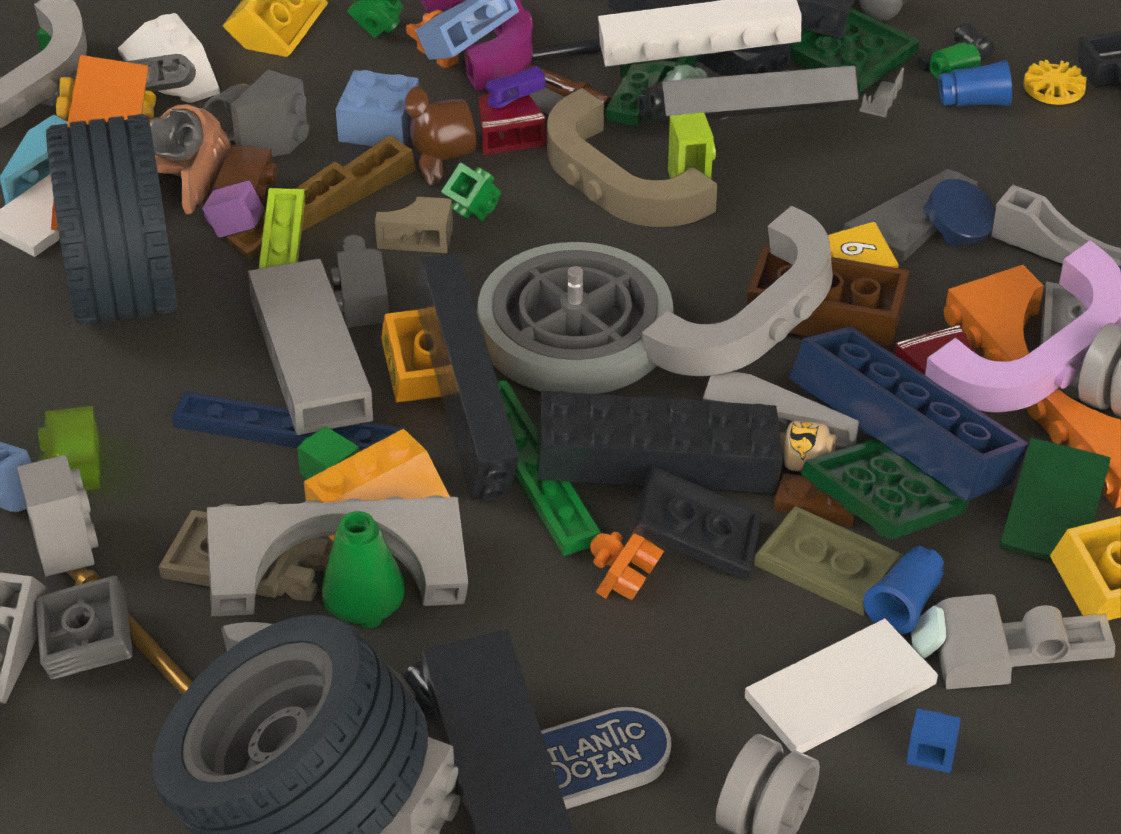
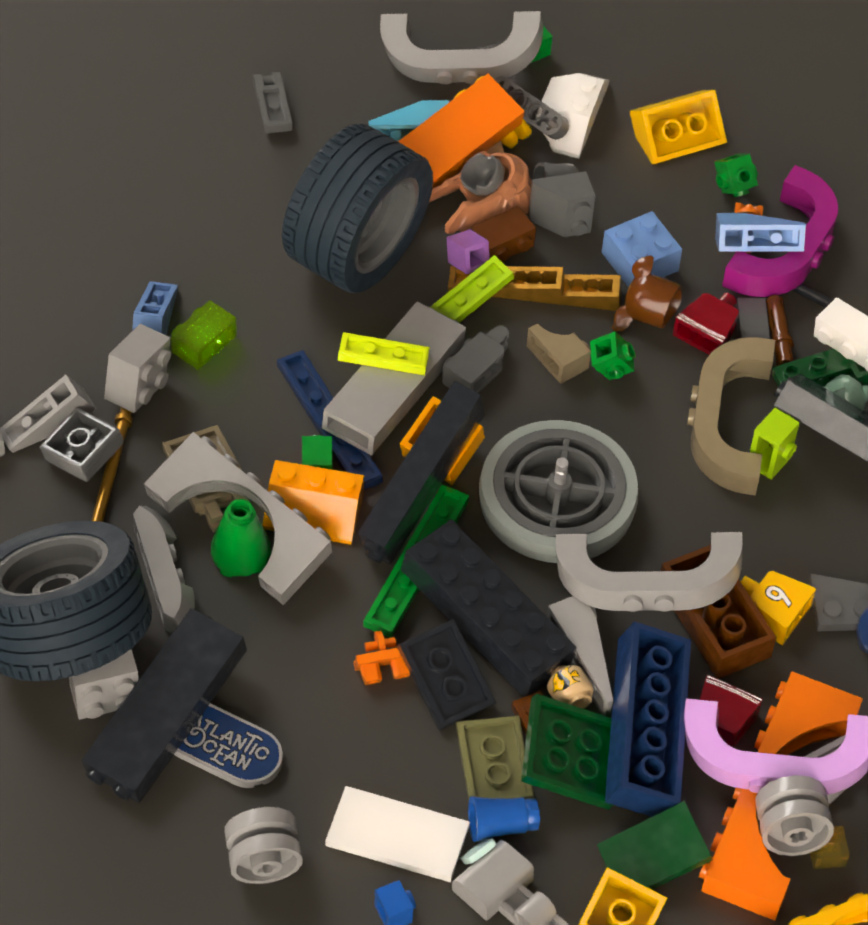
camera: 45 degrees right, 10 degrees up
dark purple bar [486,66,546,108] -> none
none -> neon yellow tile [338,332,430,376]

